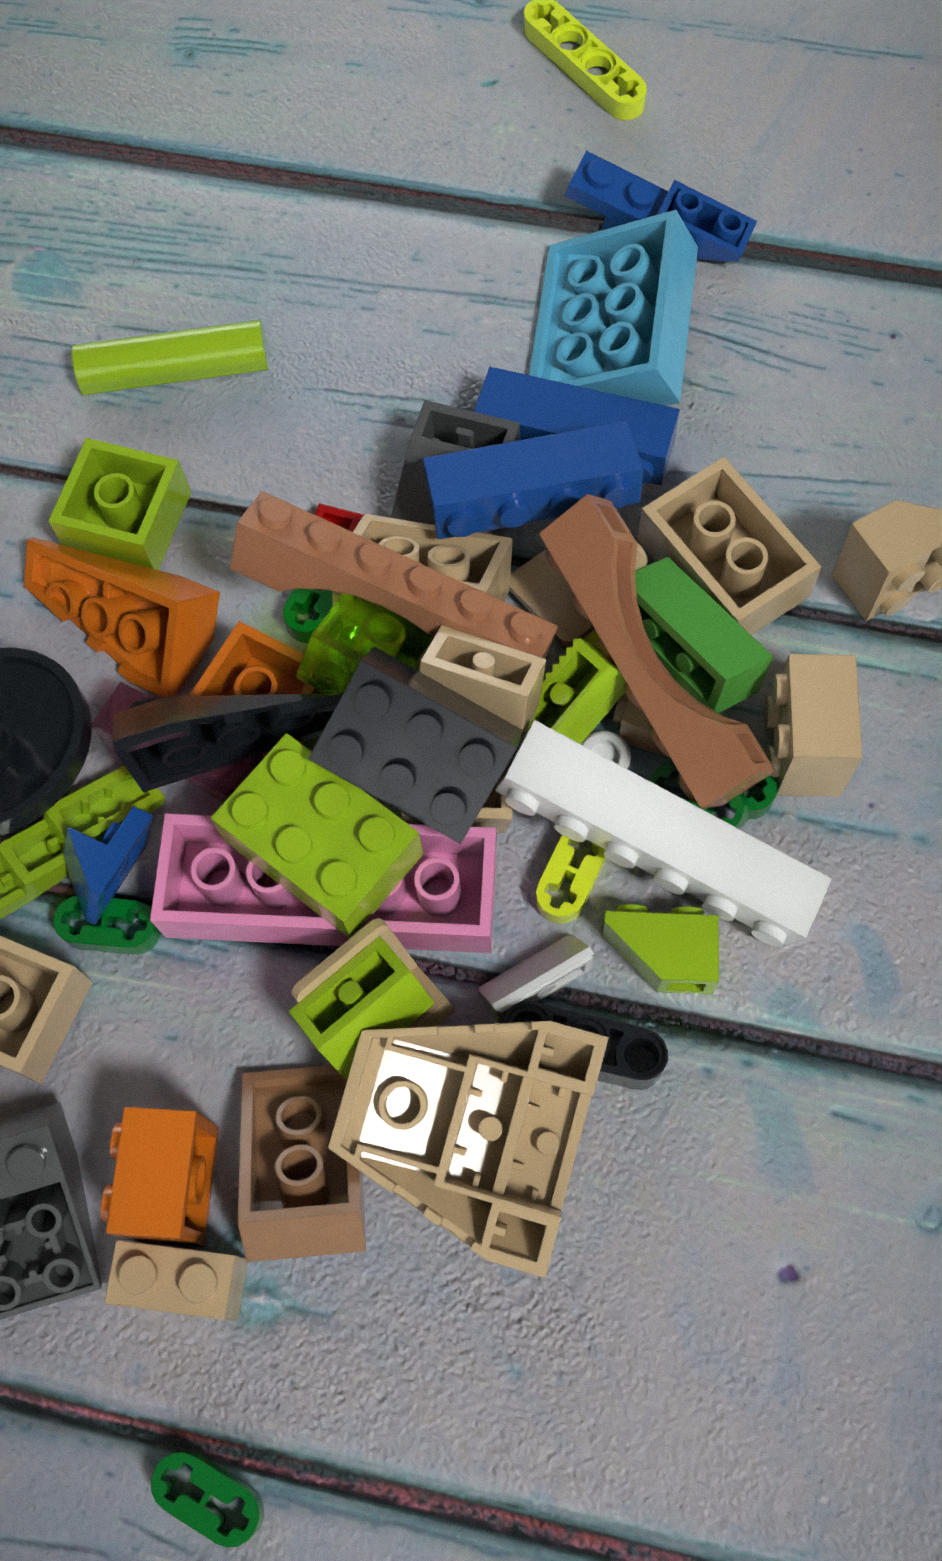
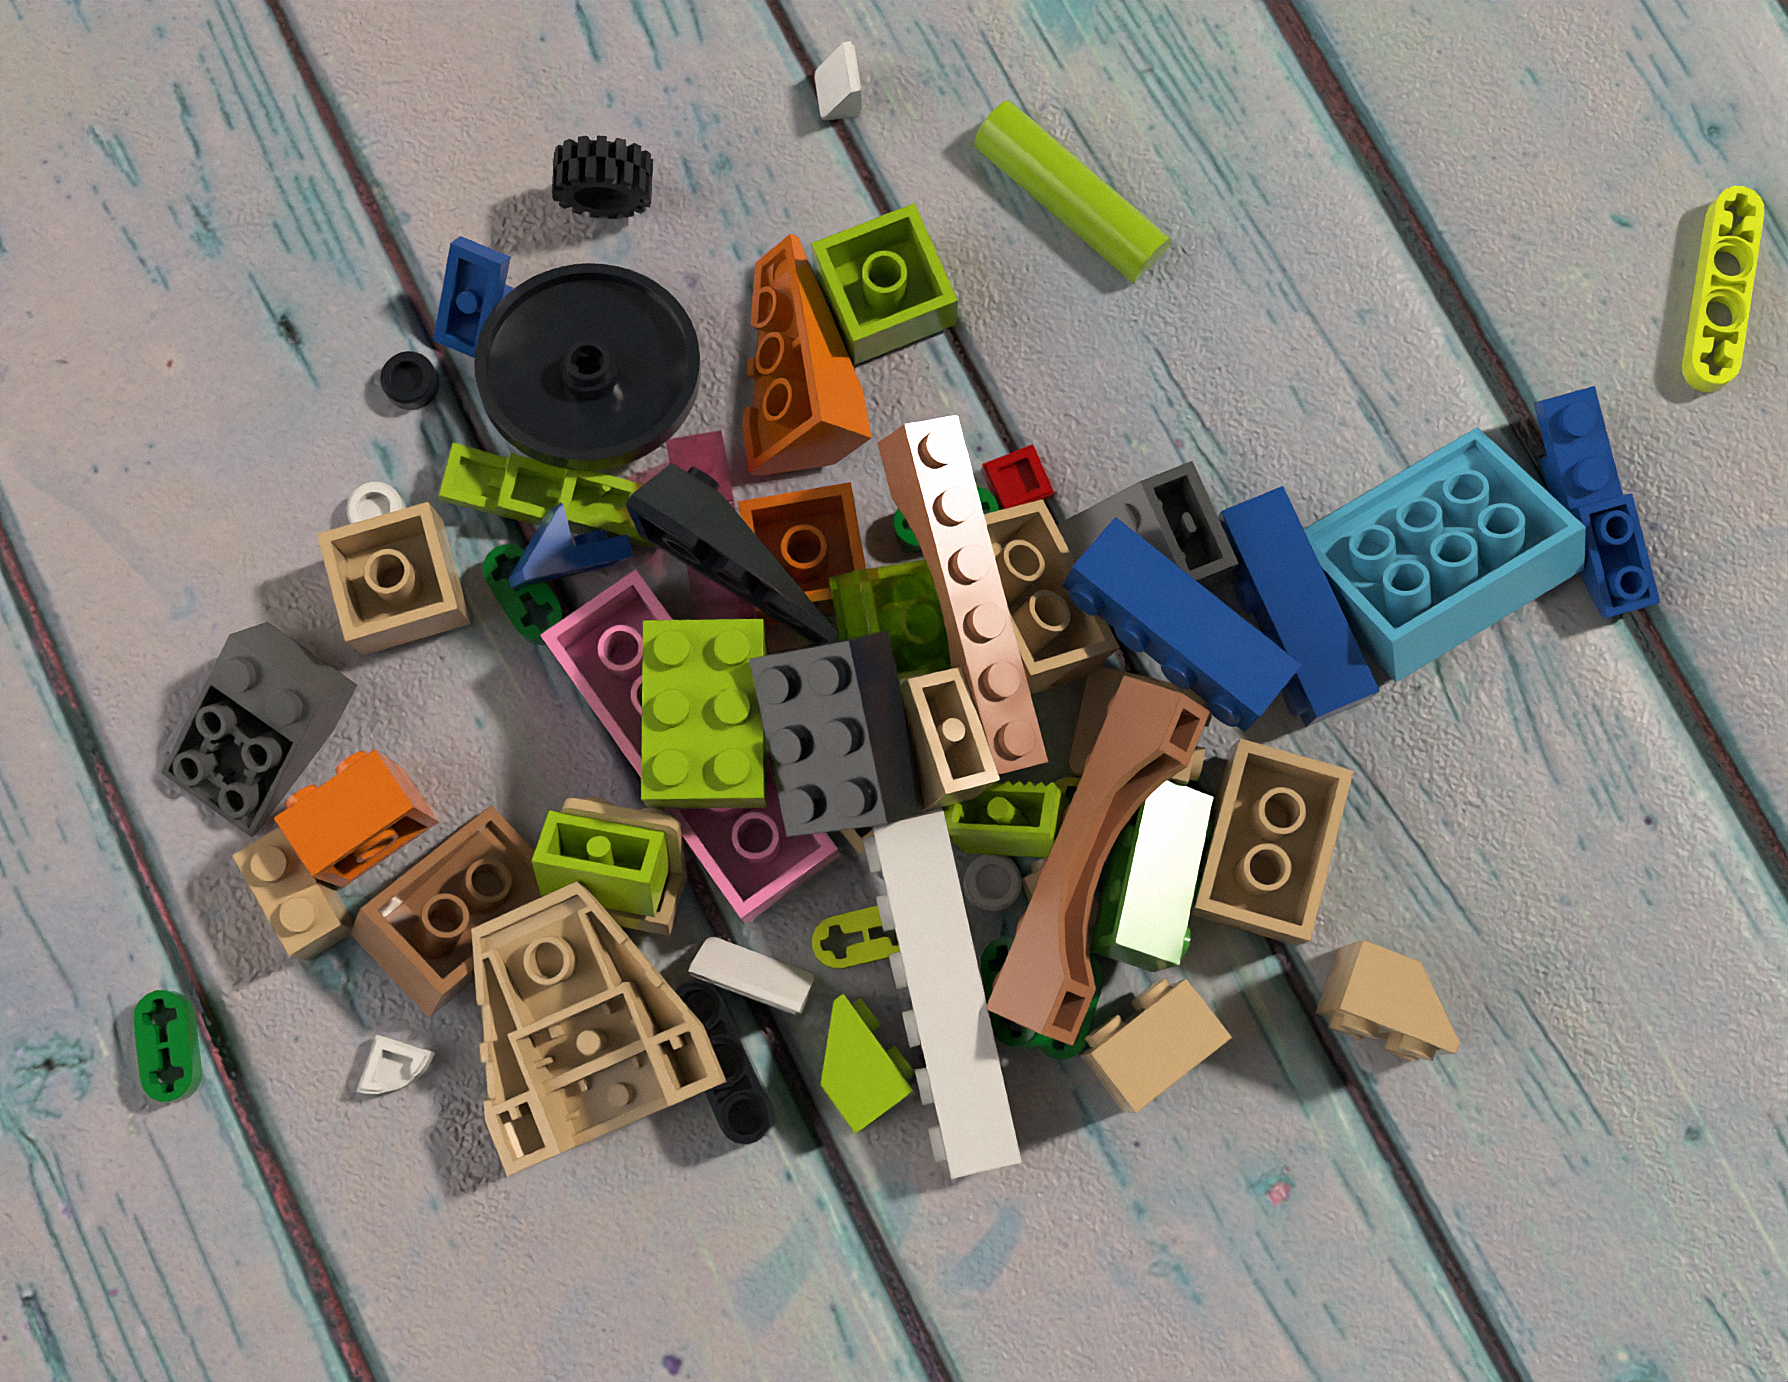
camera: 45 degrees right, 10 degrees up
none -> white tile [356,1035,436,1094]

